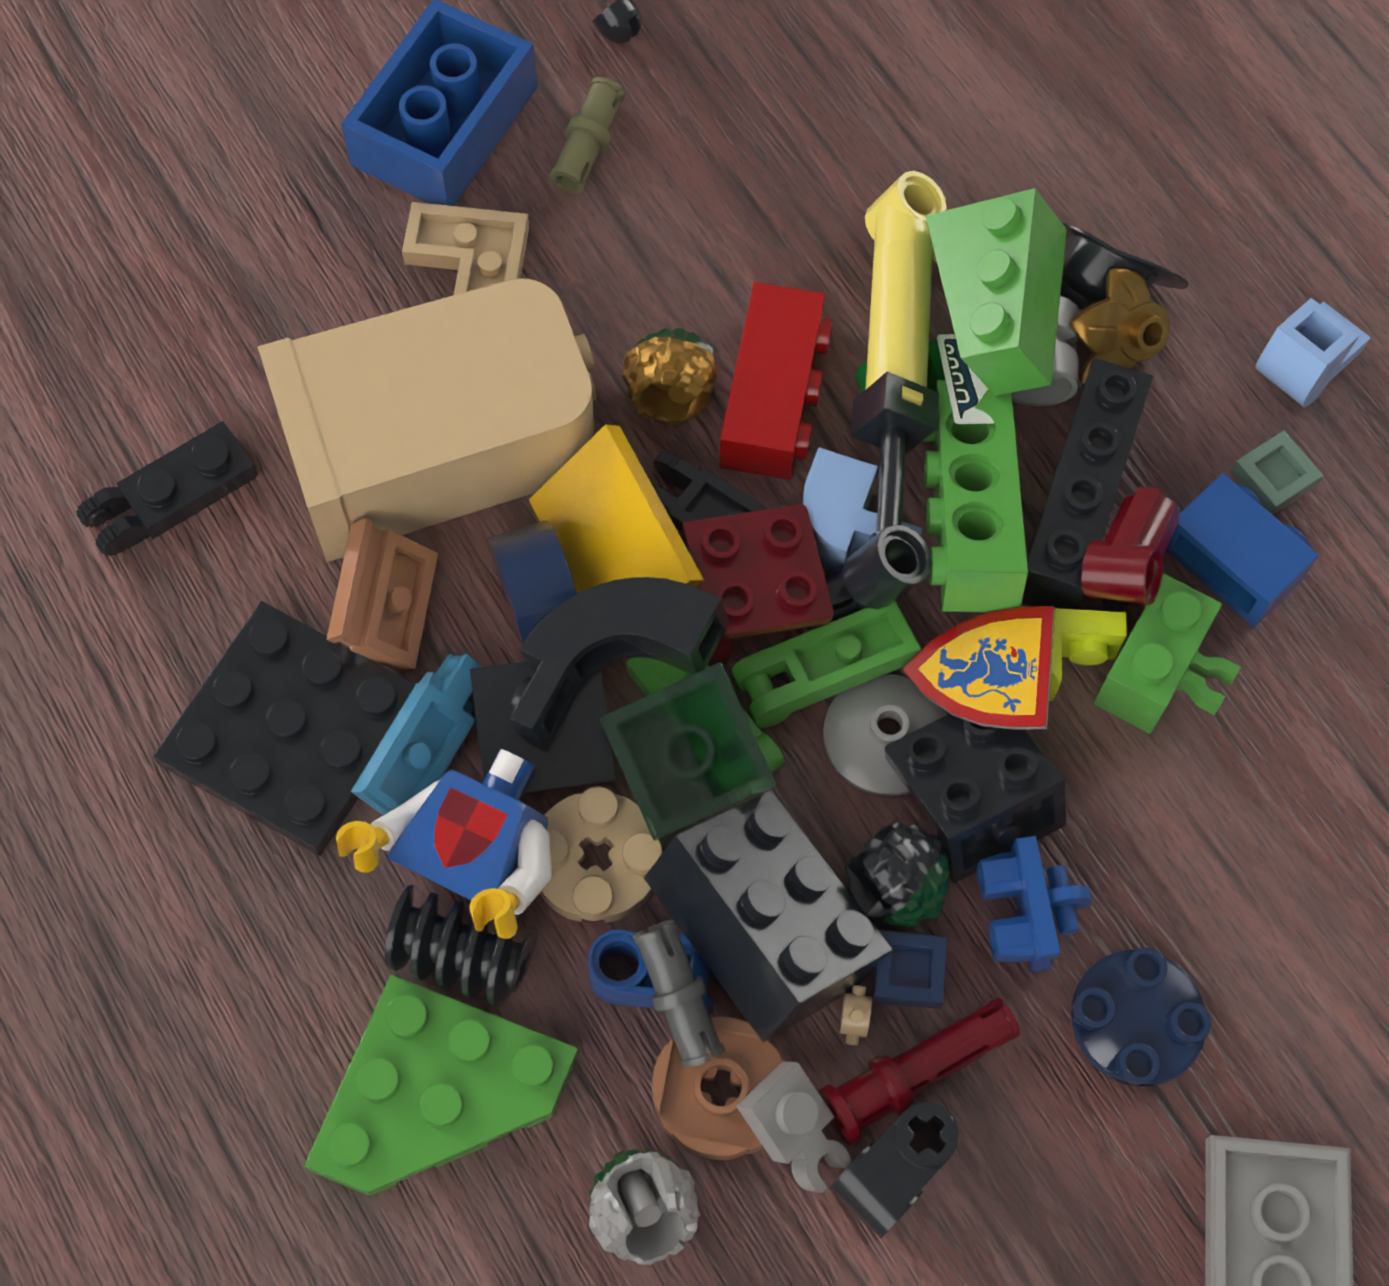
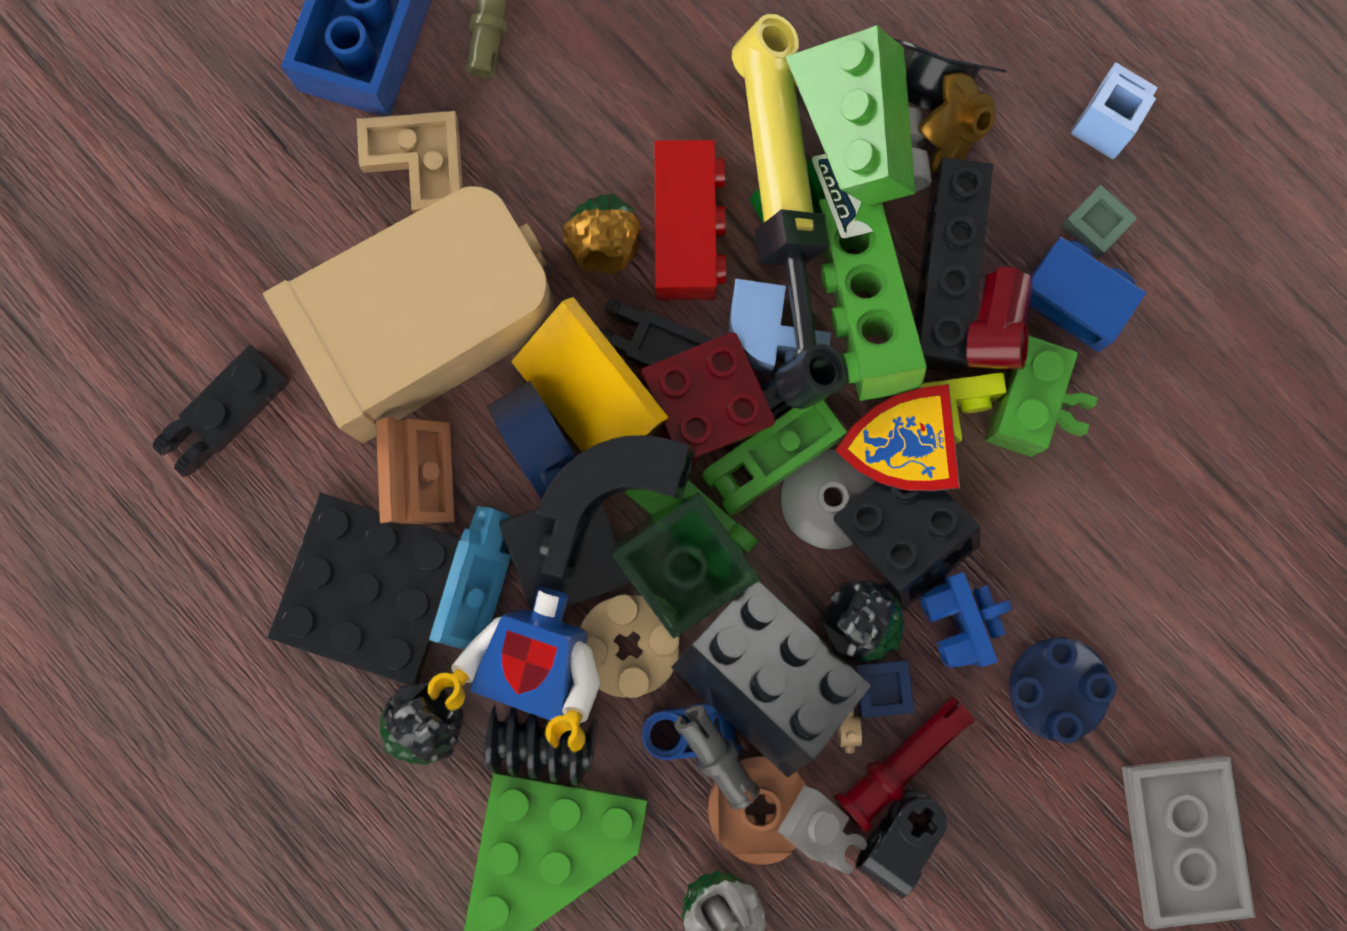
camera: 10 degrees left, 15 degrees up
none -> black piece [379,682,464,765]

